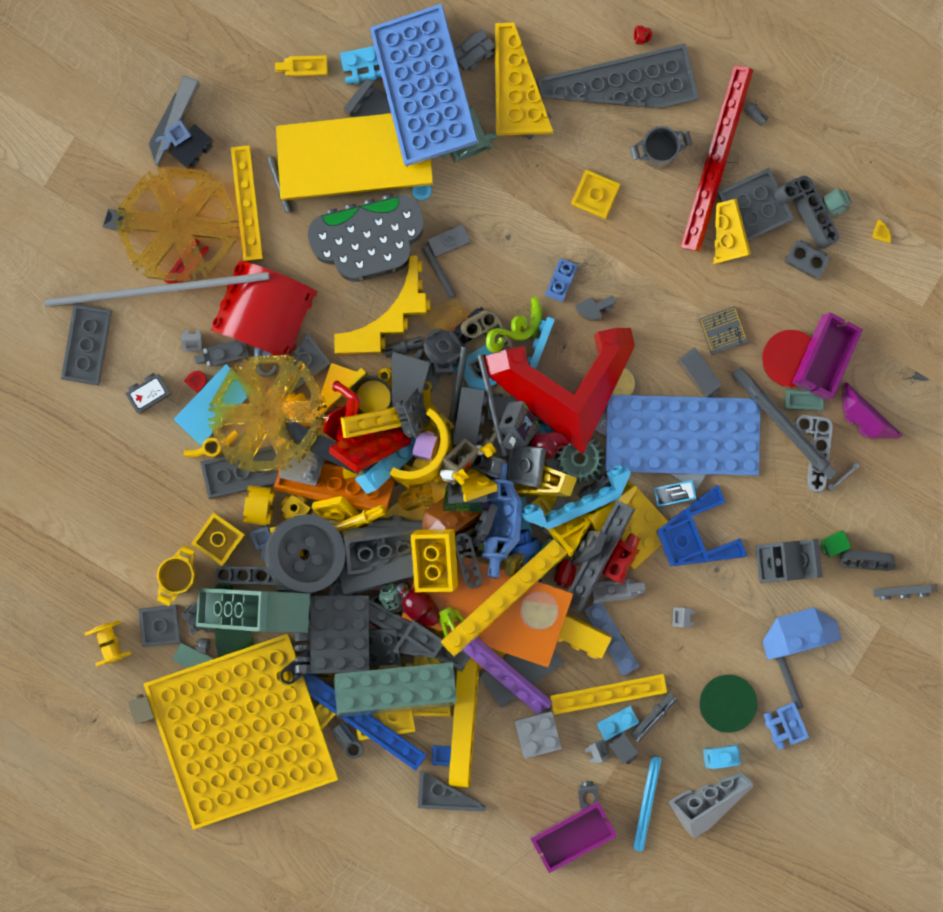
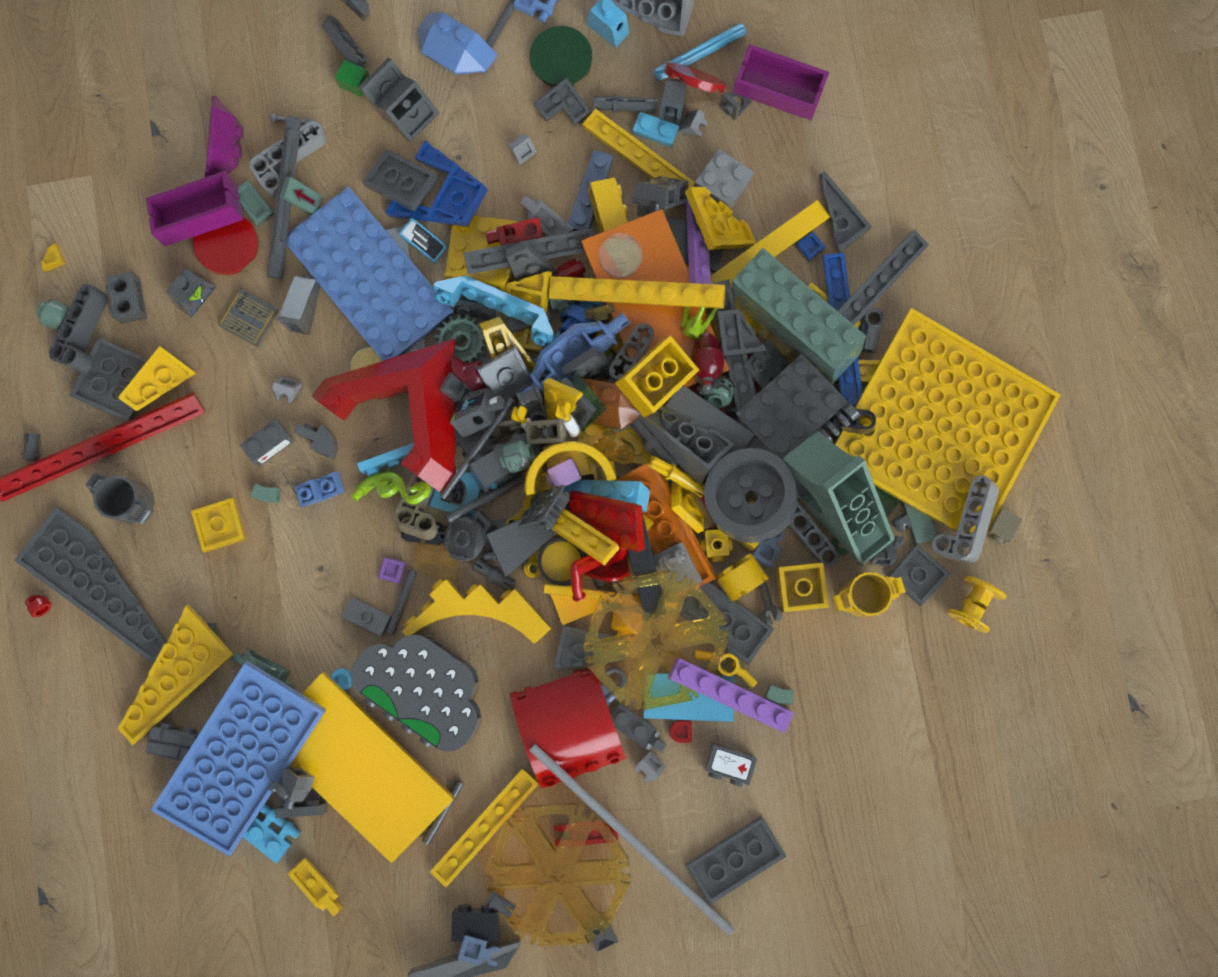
camera: 130 degrees left, 5 degrees down
none -> dark grey torso [167,268,217,318]
none -> dark grey brick [240,419,295,466]
none -> sand green piece [250,484,281,503]
none -> dark grey piece [268,768,315,809]
none -> light grey tile [272,376,302,403]
none -> sand green tile [280,177,322,215]
none -> dark grey plate [362,150,438,211]
none -> medium lavender tile [378,557,406,584]
none -> dark grey tile [439,371,467,403]
none -> dark grey pin [486,891,516,918]
none -> sand green head [499,440,535,473]
none -> dark grey tile [533,78,592,126]
none -> dark grey hips [631,176,688,216]
none -> red tile [664,62,727,93]
none -> medium lavender plate [668,657,794,733]
none -> yellow plate [685,187,756,250]
none -> dark grey bar [758,583,782,625]
none -> sand green piece [765,684,794,704]
none -> dark grey plate [837,229,929,325]
none -> light grey beam [932,475,999,563]

